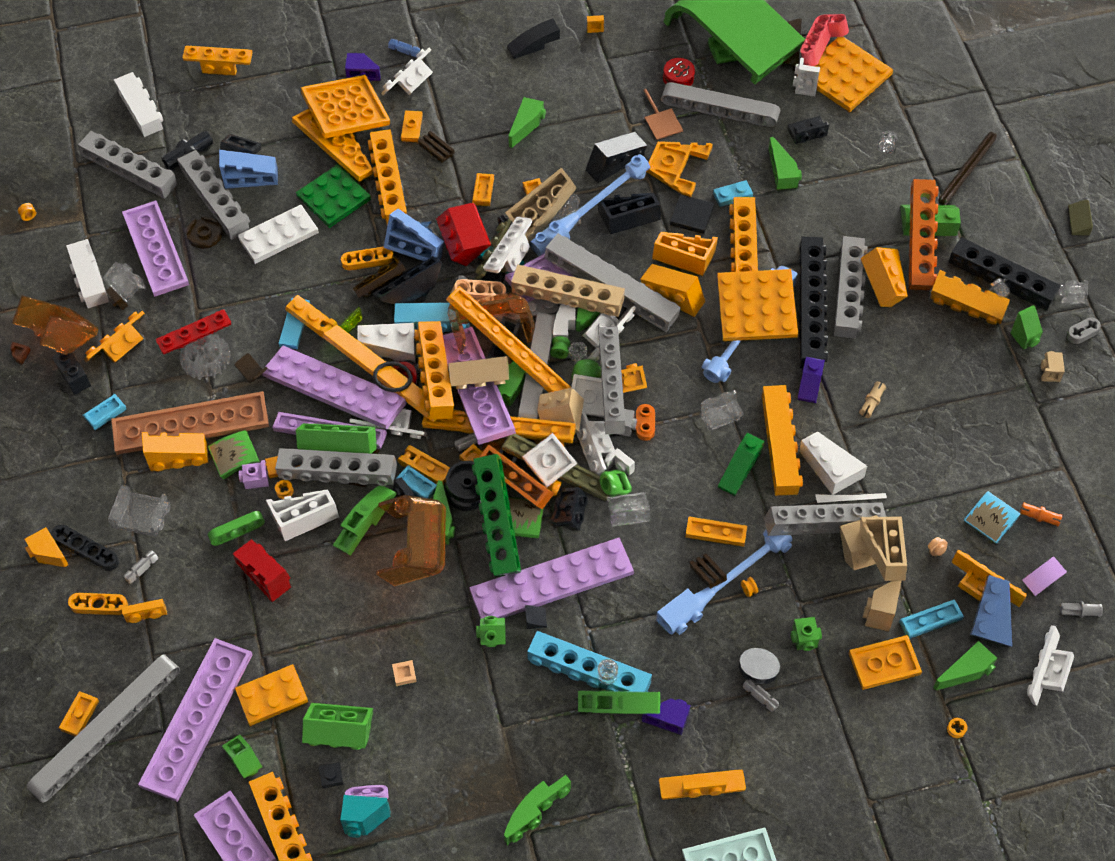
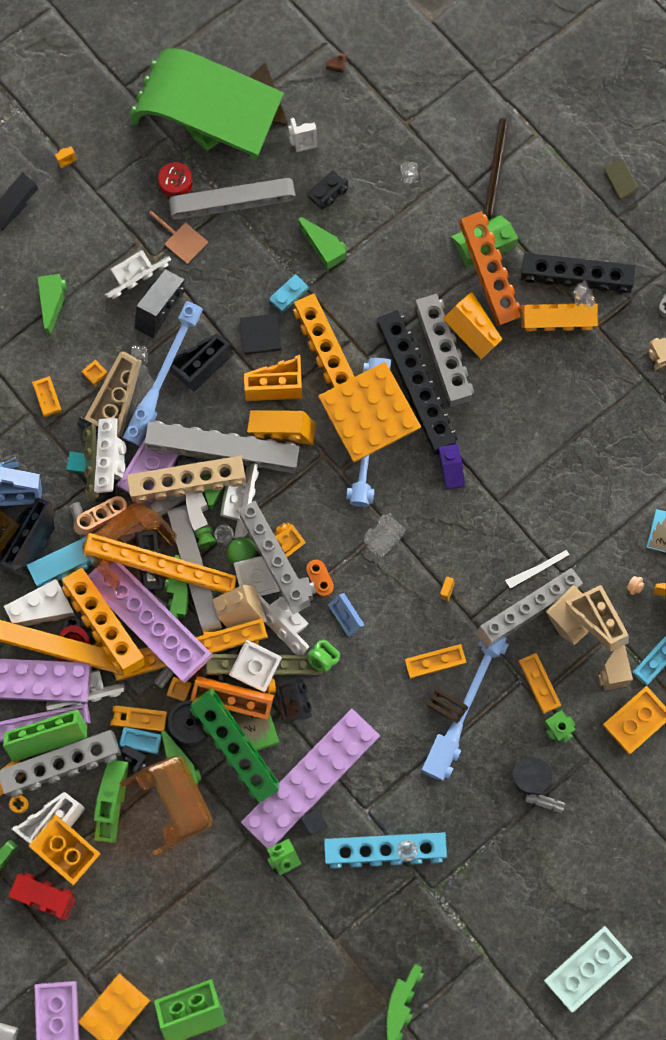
camera: 25 degrees left, 15 degrees up
black piece [373,362,412,392] -> none
light nougat plate [392,660,417,686] -> none
red slope [436,203,491,266] -> none
tan slope [448,356,509,389] -> none
bright green slope [578,691,660,714] -> none
white bracket [604,448,635,476] -> none
clear bracket [607,492,650,527] -> none
dark purple slope [642,699,691,735] -> none
light orange wing [646,142,713,197] -> none
light orange bracket [659,770,746,800] -> none
green slope [718,433,764,496] -> none
light orange bush [741,577,758,597] -> none
light orange brick [762,385,803,496] -> none
light orange plate [797,37,893,112] -> none
white wedge [799,432,867,495] -> none
coral beam [800,14,849,66] -> none
tan pin [859,381,886,418] -> none
bright green slope [1011,305,1043,350] -> none
clear brick [1059,280,1088,306] -> none
none -> light orange slope [29,815,100,885]
none -> white bracket [105,250,171,299]
none -> clear wheel [132,345,149,363]
none -> reddish brown tile [326,54,347,73]
none -> medium blue plate [328,593,364,637]
none -> light orange tile [440,577,455,601]
none -> light orange tile [518,653,562,714]

